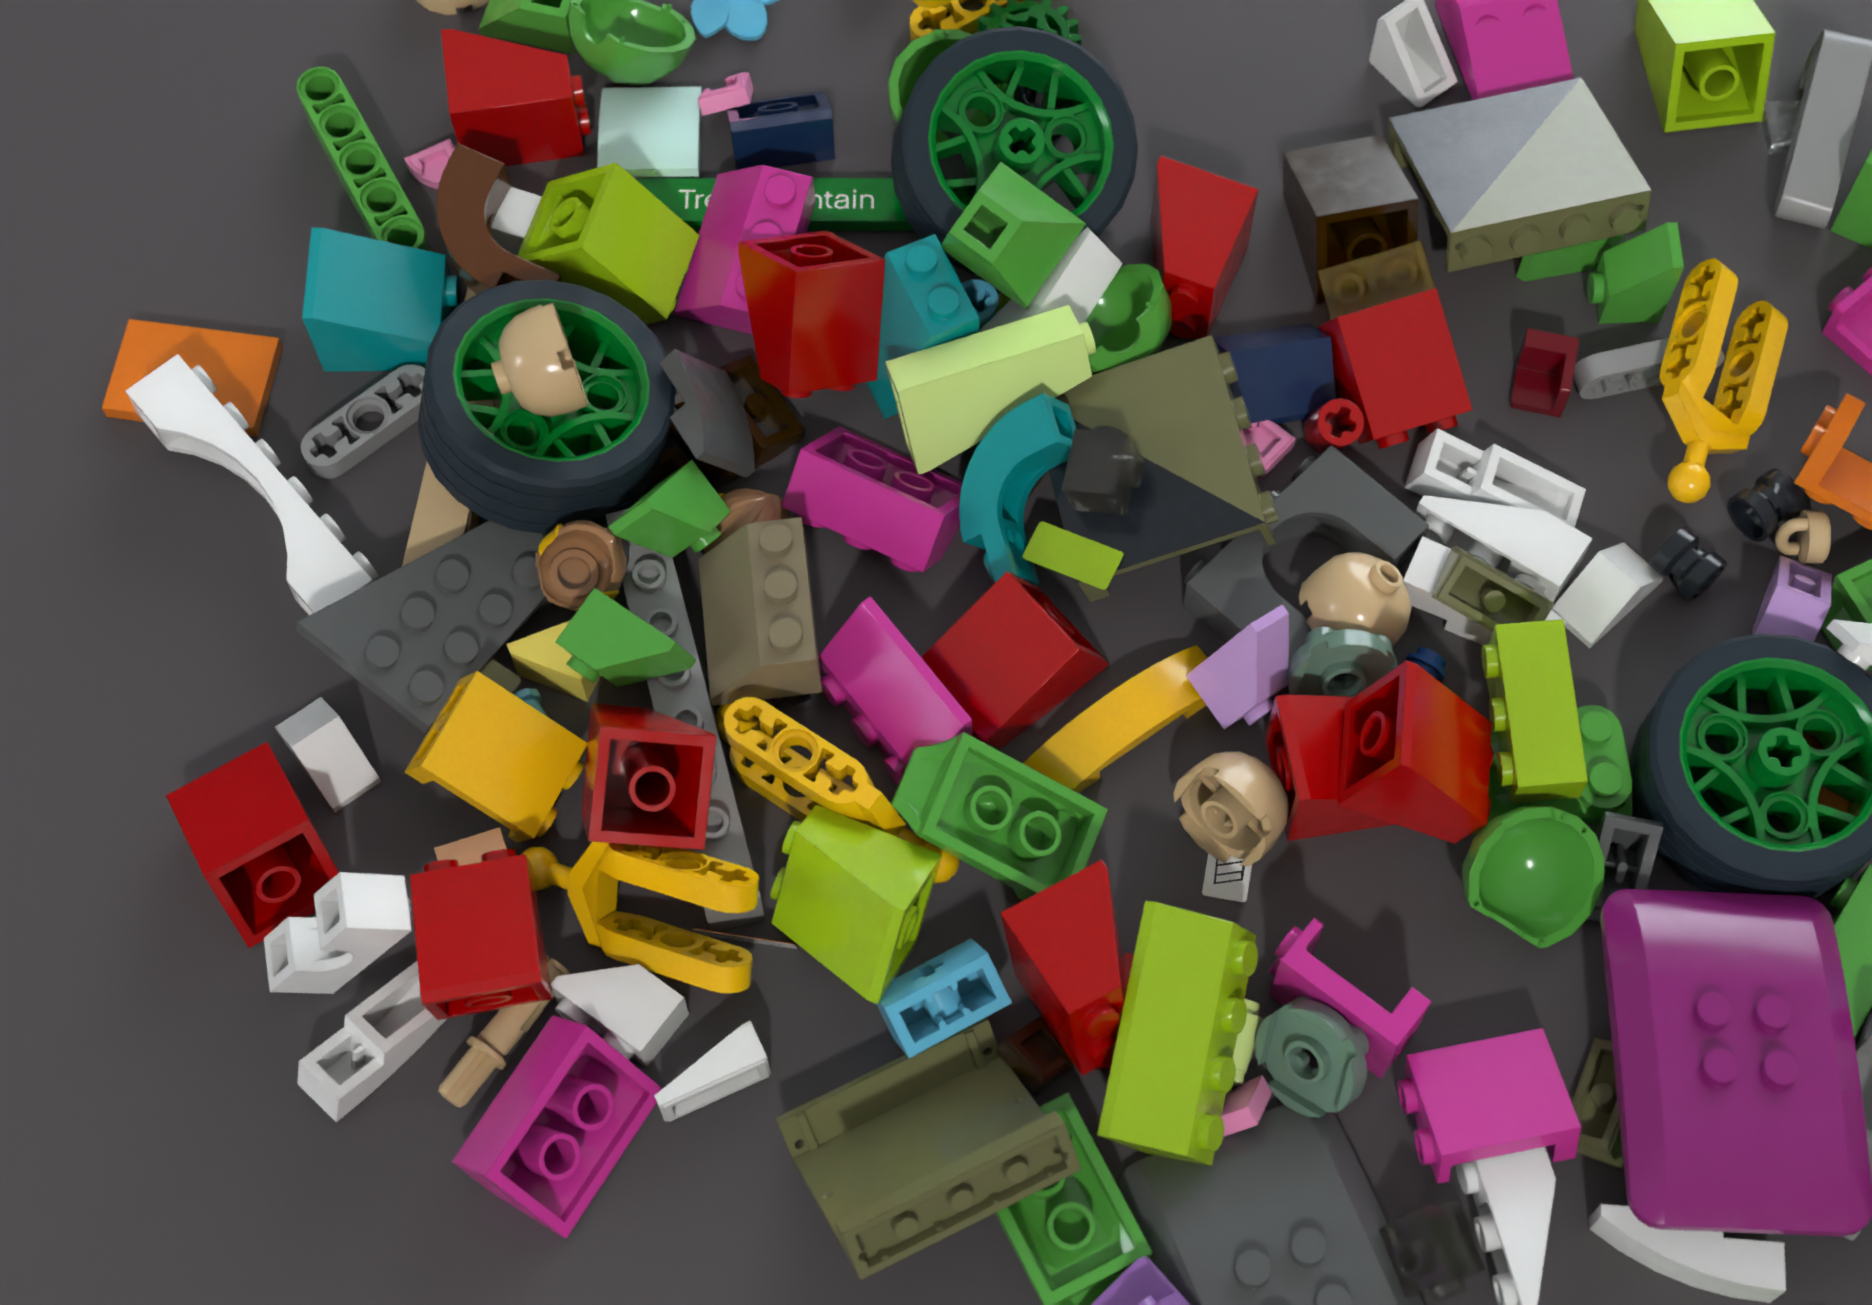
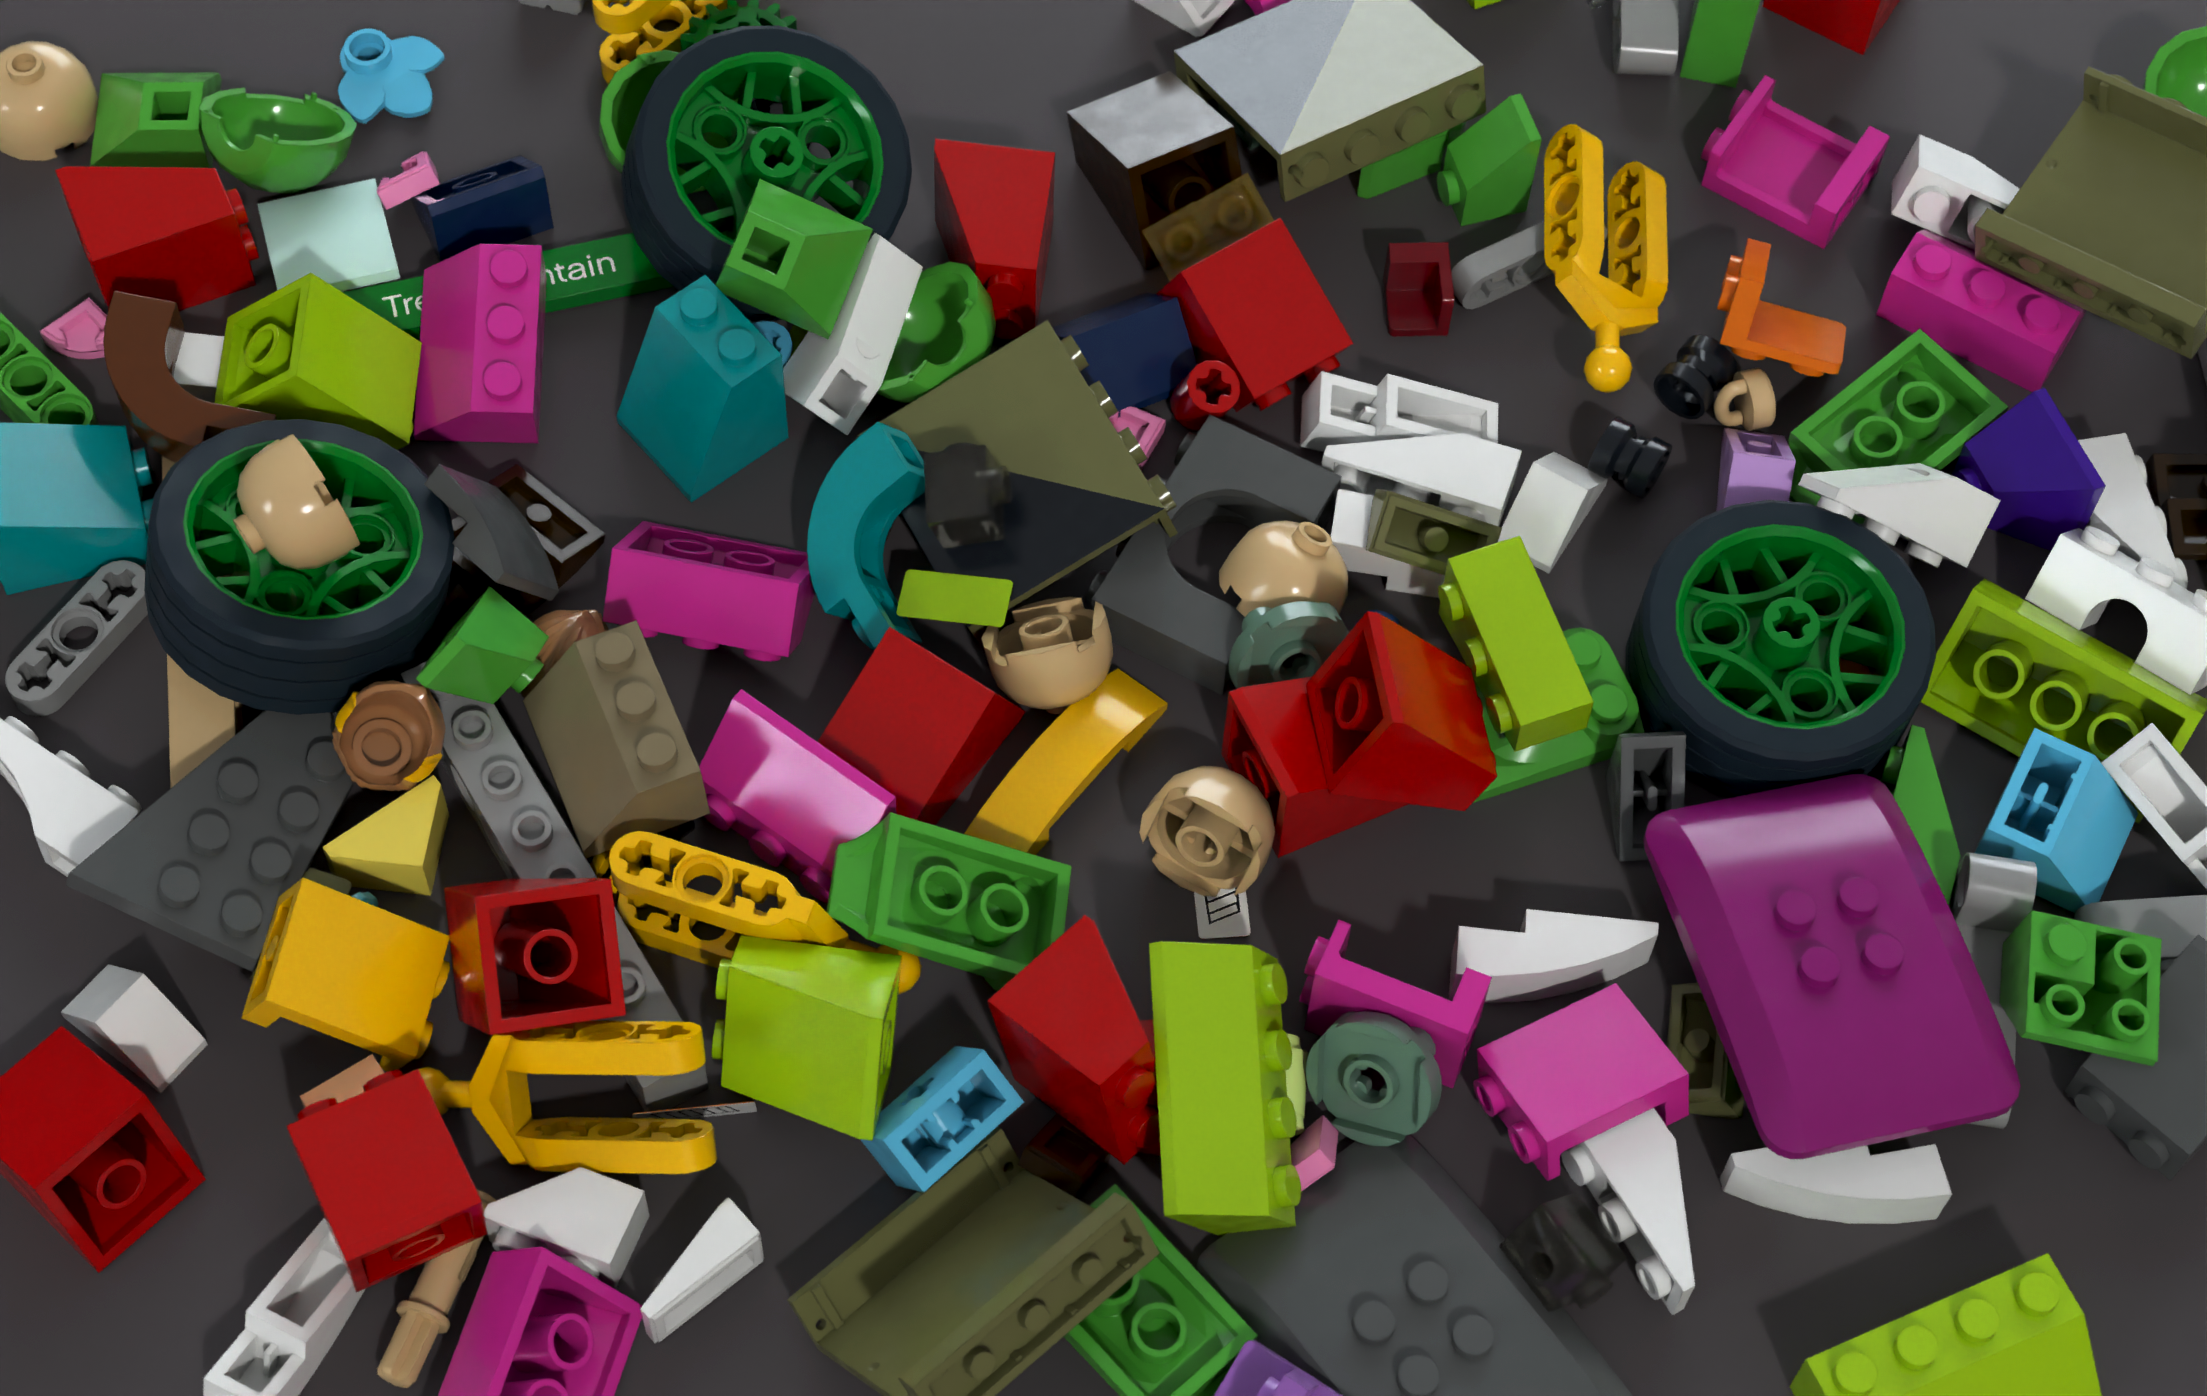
camera: 20 degrees left, 5 degrees down
white arch [264,872,413,994] -> none
bright green slope [555,588,697,687] -> none
red slope [738,231,885,398] -> none
yellowish green slope [885,305,1096,475] -> none
lavender slope [1186,604,1289,730] -> none
bright green cylinder [1462,806,1605,948] -> none
none -> tan cylinder [981,597,1113,714]
none -> white slope [1449,909,1659,1004]

